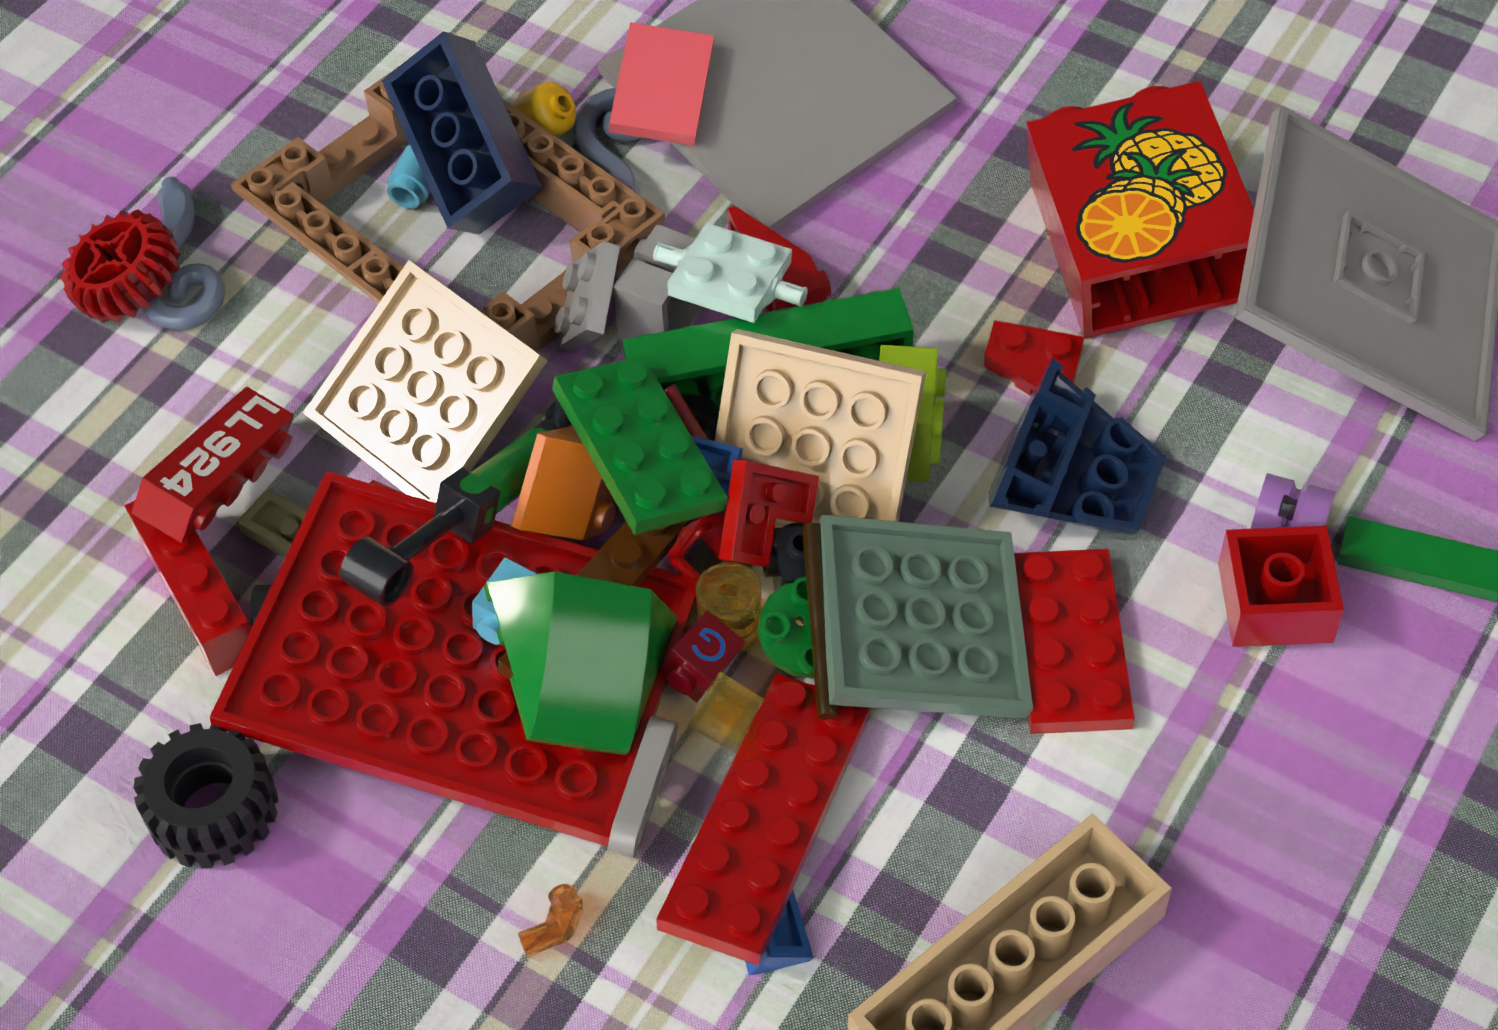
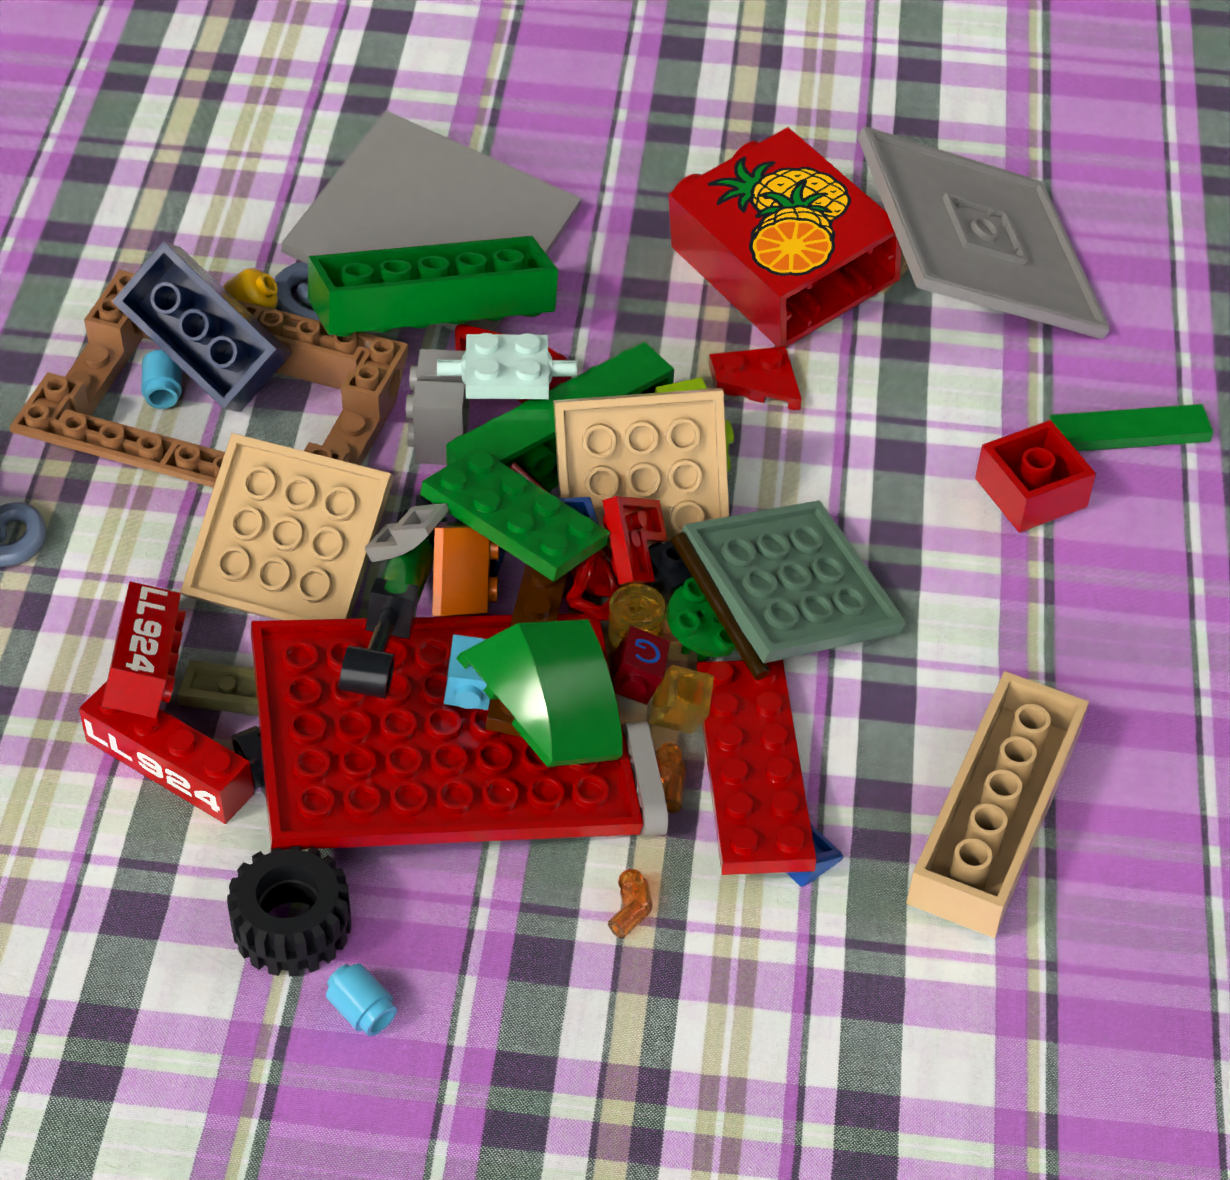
camera: 30 degrees left, 5 degrees down
light grey plate [554,241,620,353] -> none
coral tile [609,22,714,146] -> none
dark blue wedge [989,358,1167,535] -> none
red plate [1014,549,1135,734] -> none
medium lavender wheel [1251,473,1335,529] -> none
none -> green brick [308,236,558,337]
none -> medium azure brick [326,964,397,1036]
none -> light grey slope [365,503,449,562]
none -> clear orange arm [655,742,687,813]

